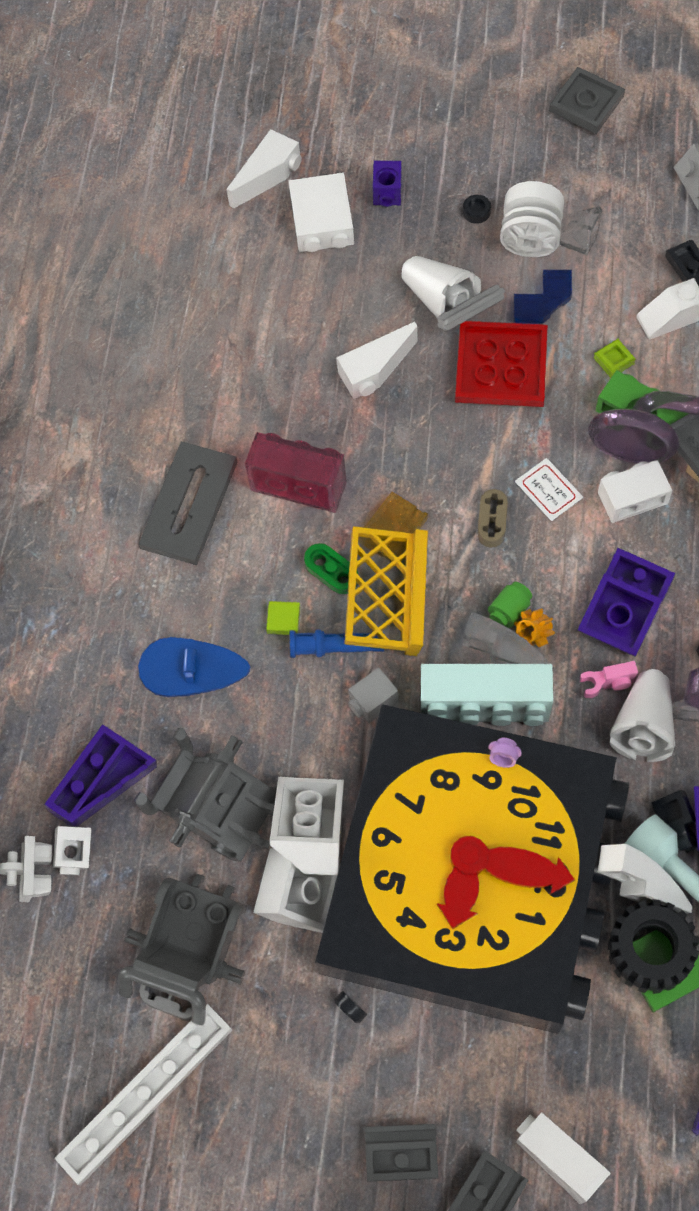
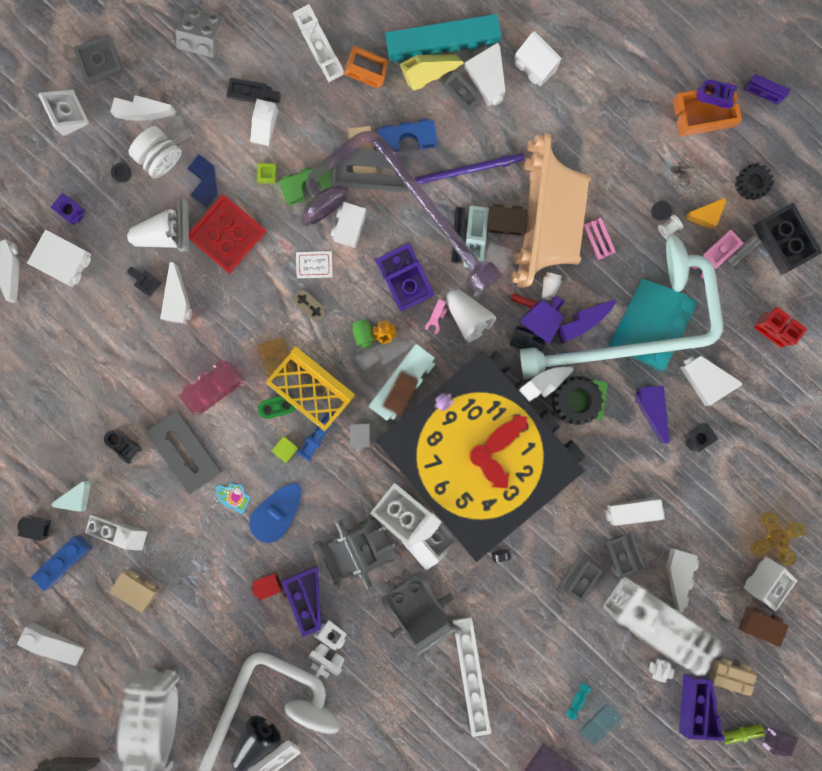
camera: 55 degrees left, 20 degrees up
none -> white slope [38,90,89,136]
none -> light aqua slope [51,480,91,512]
none -> white slope [85,515,147,550]
none -> black piece [104,430,142,464]
none -> white slope [110,95,176,121]
none -> black plate [127,266,162,297]
none -> sticker [216,483,250,514]
none -> red brick [251,571,283,601]
none -> reddish brown brick [382,370,419,416]

